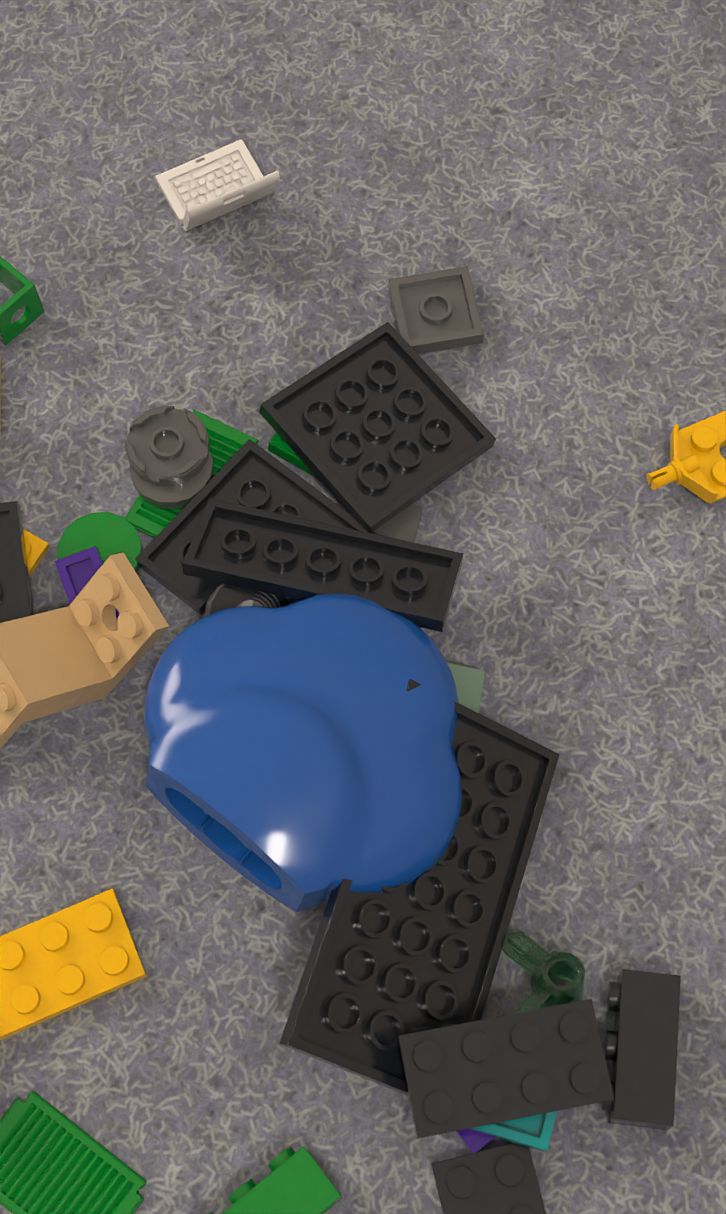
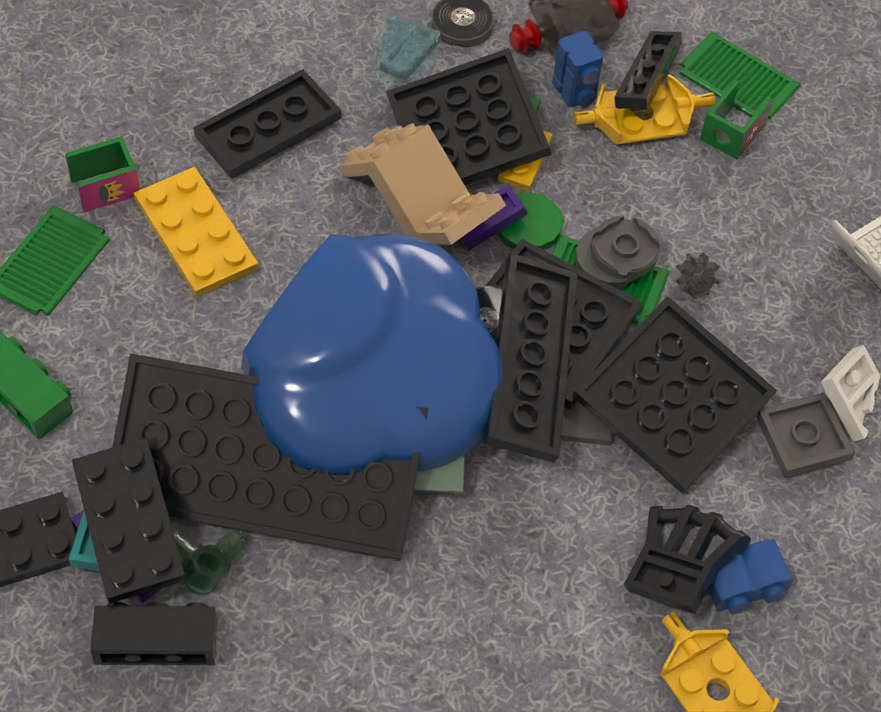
camera: 75 degrees right, 10 degrees down
none -> black plate [624,505,751,614]
none -> clear smoke gear [676,252,720,297]
none -> blue brick [703,539,793,614]
none -> white wing [821,345,880,441]

